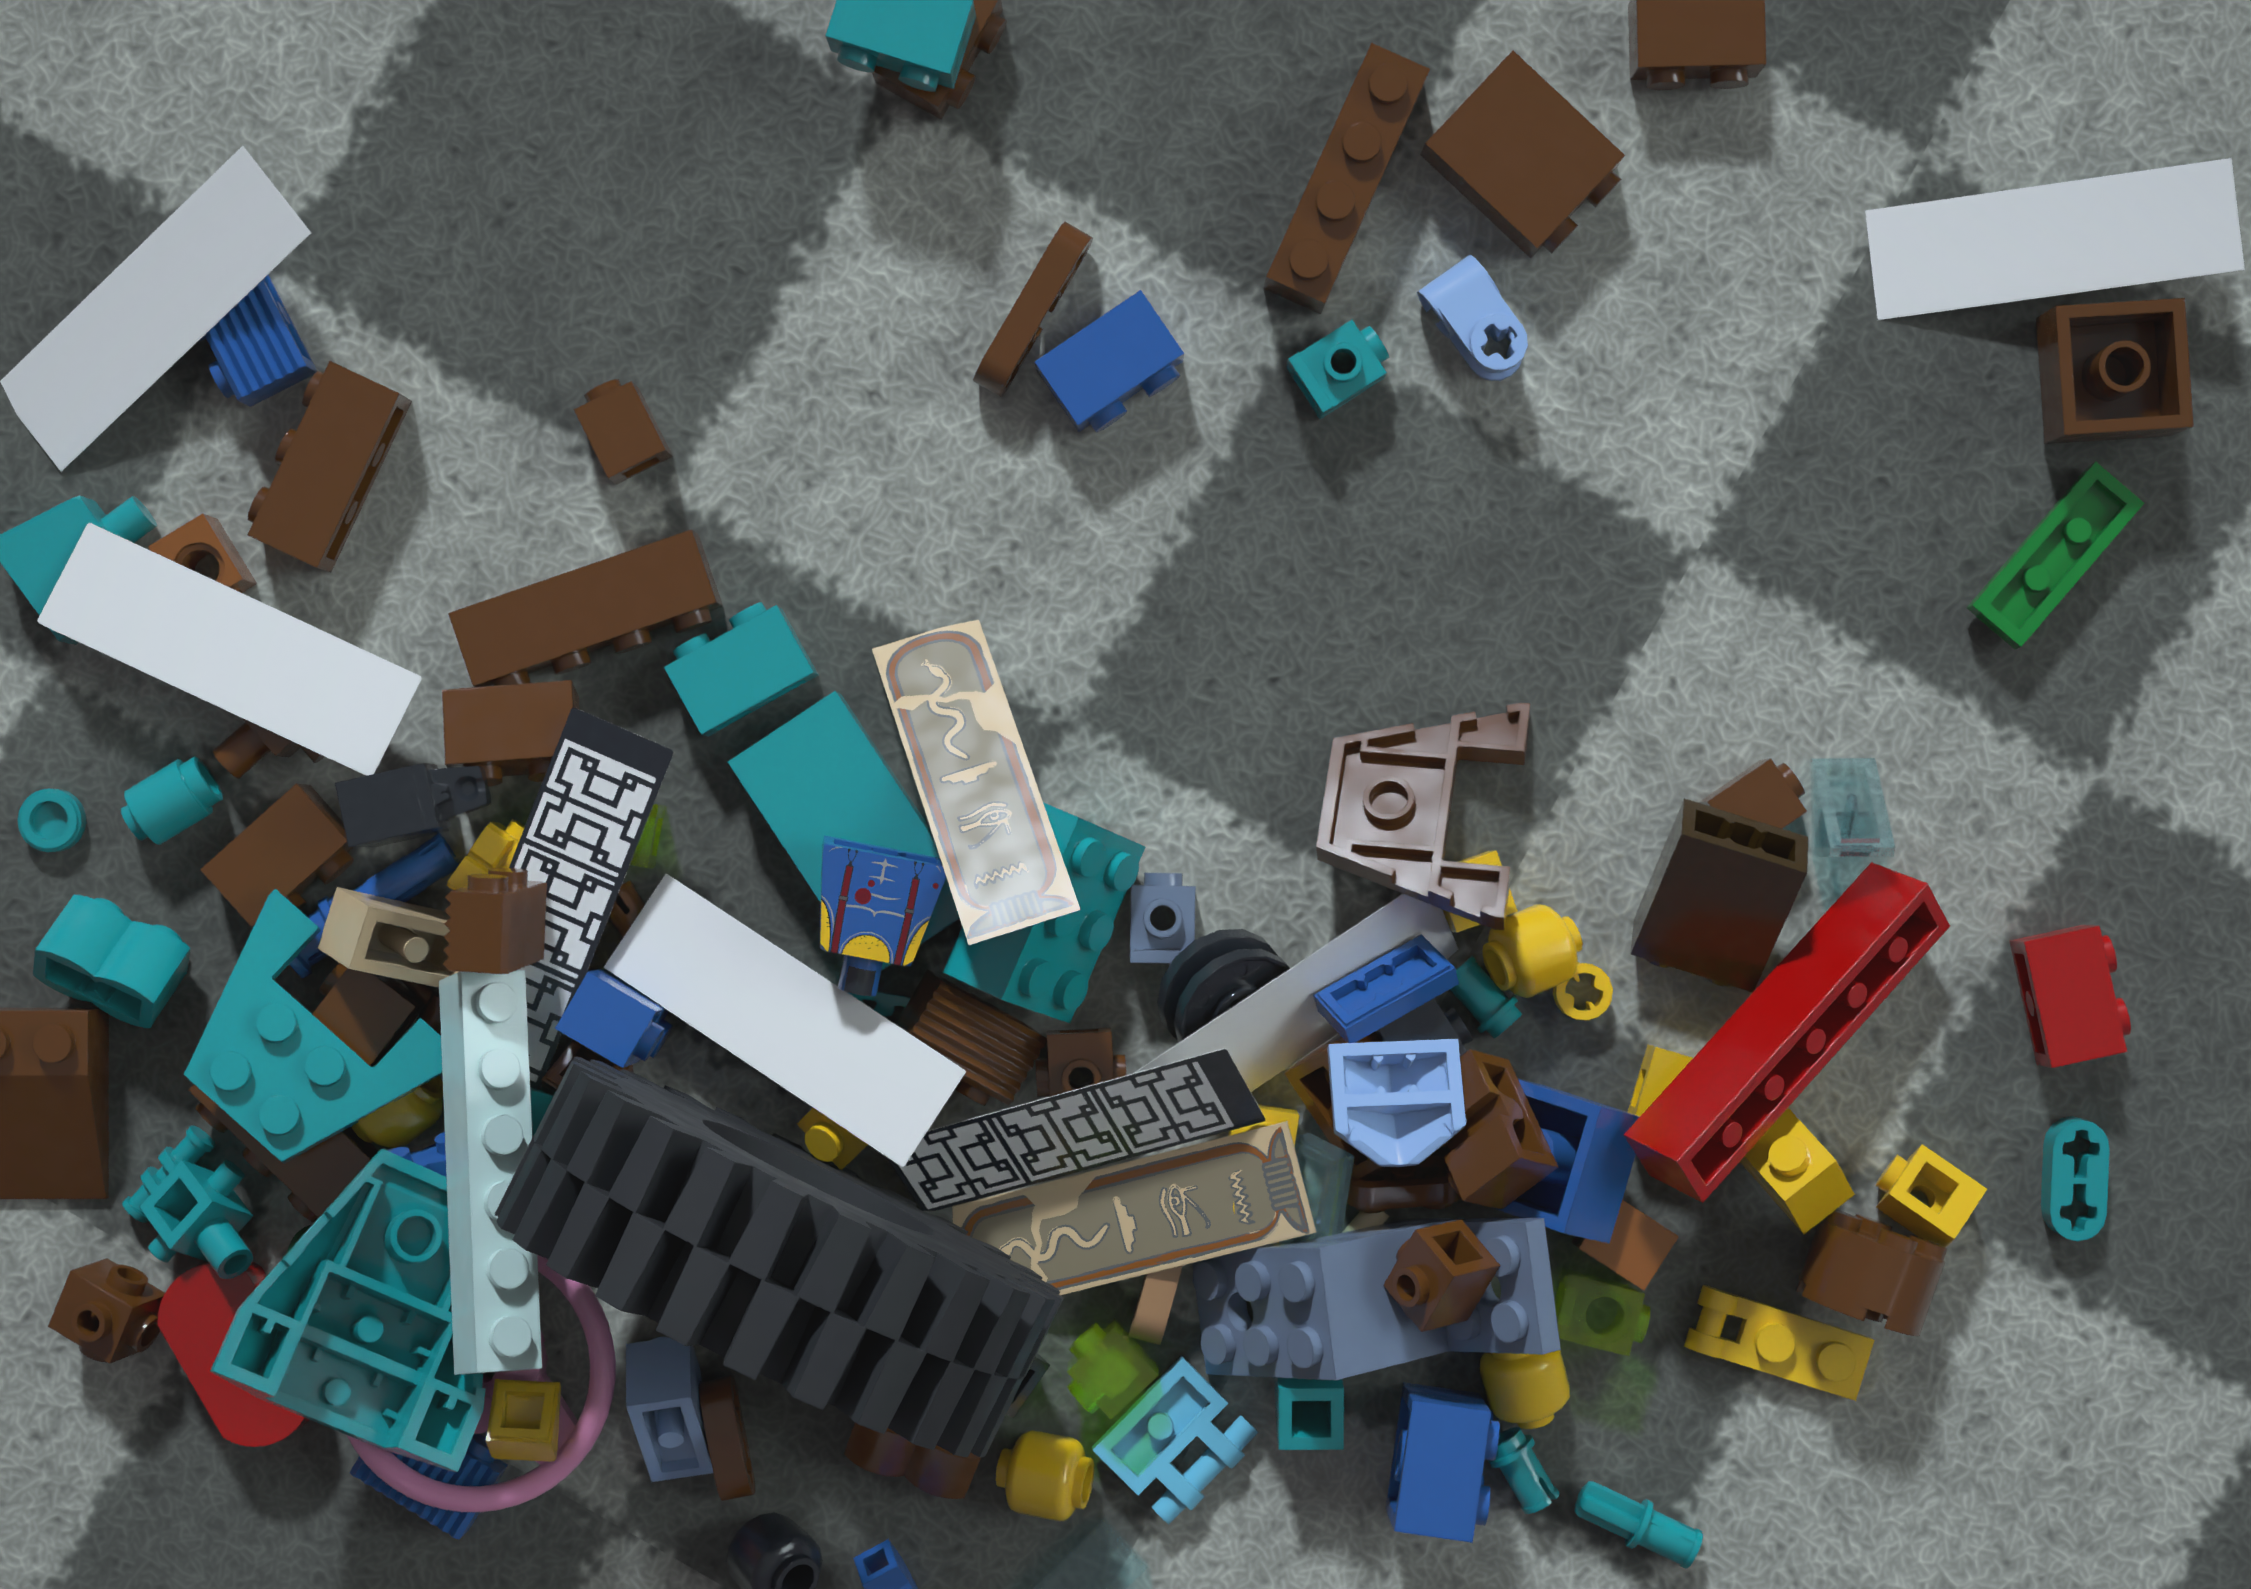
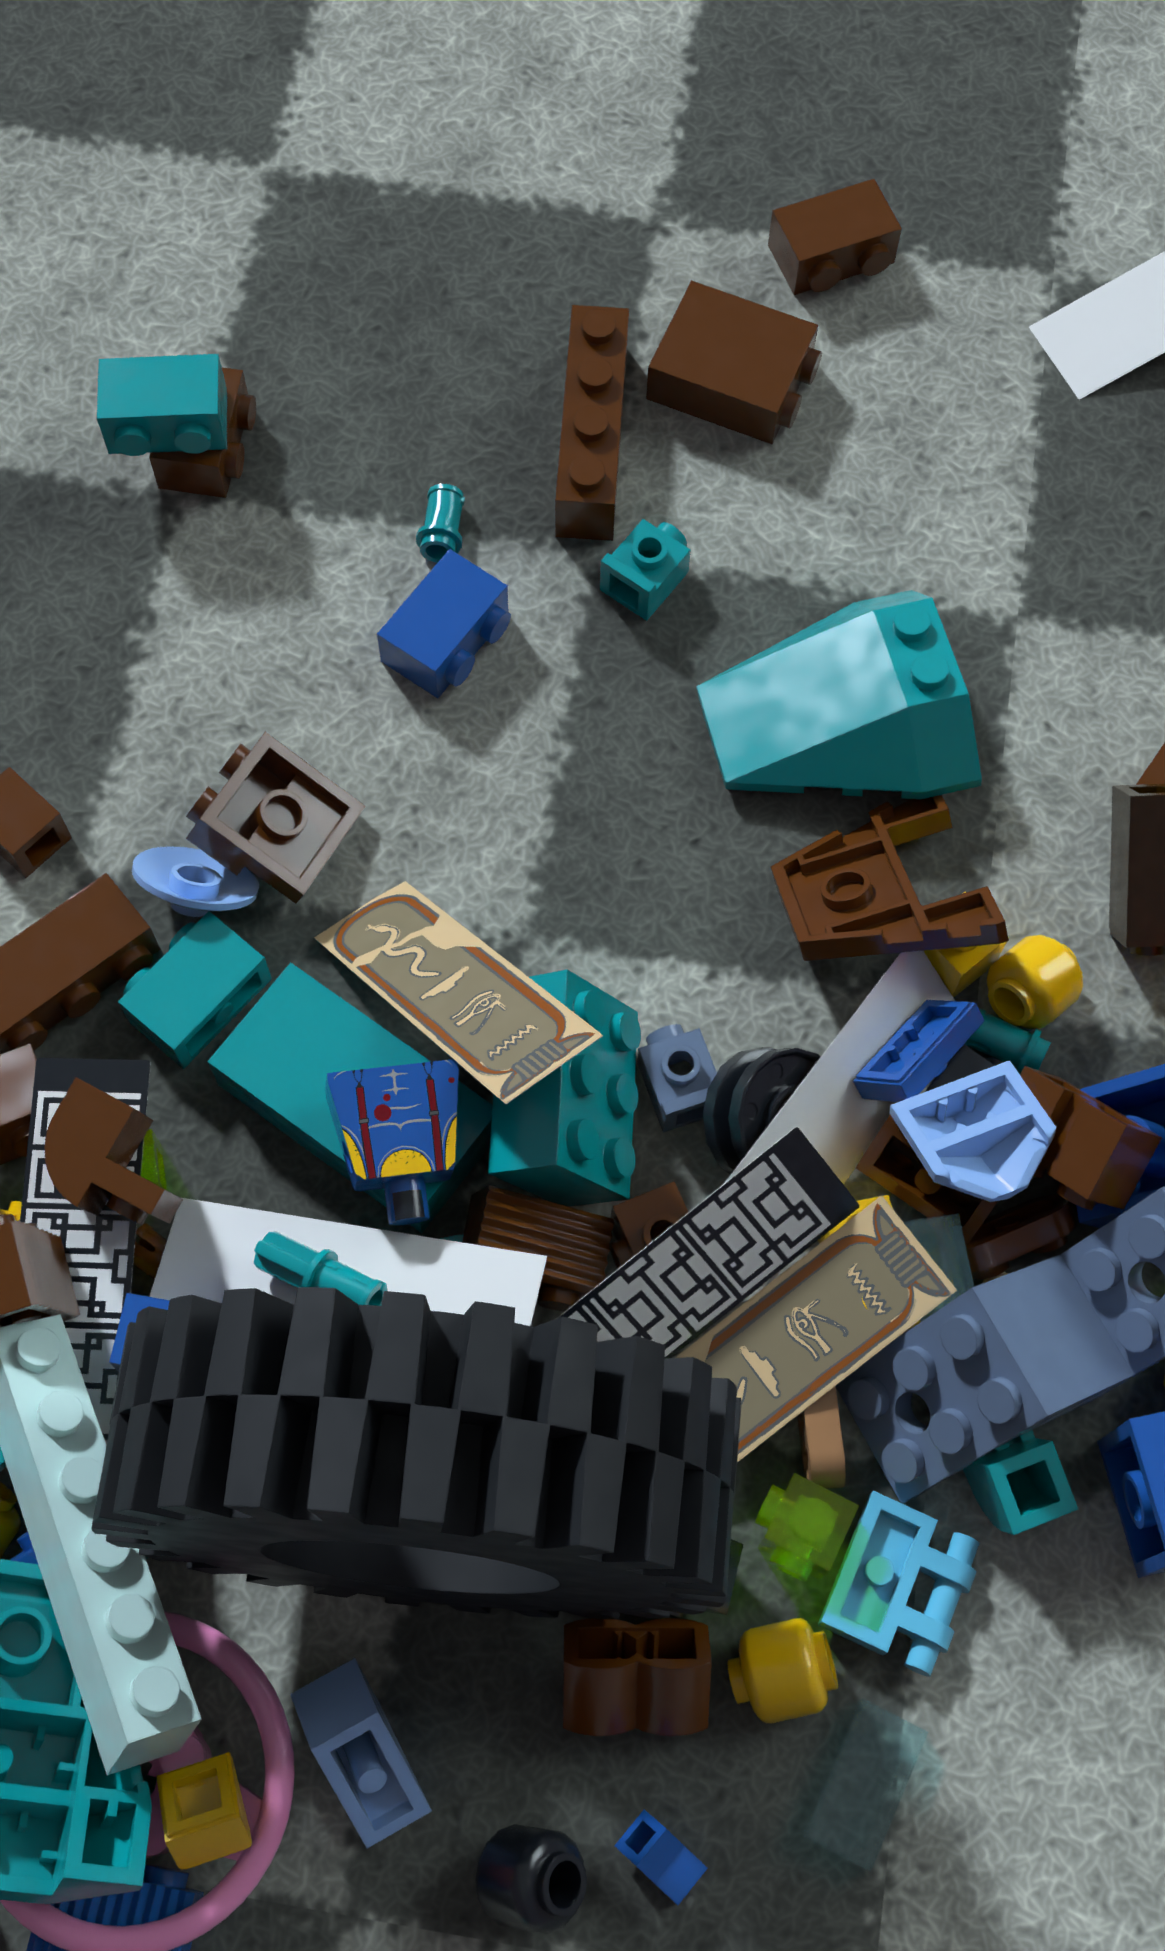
camera: 25 degrees left, 20 degrees down
reddish brown beam [699,1375,755,1501] -> none
reddish brown beam [973,221,1093,397] -> none
reddish brown brick [1384,1219,1501,1332] -> none
light blue piece [1417,255,1528,381] -> none
yellow bush [1553,963,1613,1020] -> none
none -> reddish brown brick [44,1077,183,1225]
none -> light blue dish [132,846,259,917]
none -> plate [186,731,366,904]
none -> teal axle [254,1231,388,1306]
none -> teal pin [416,484,465,563]
none -> teal wedge [696,590,982,799]

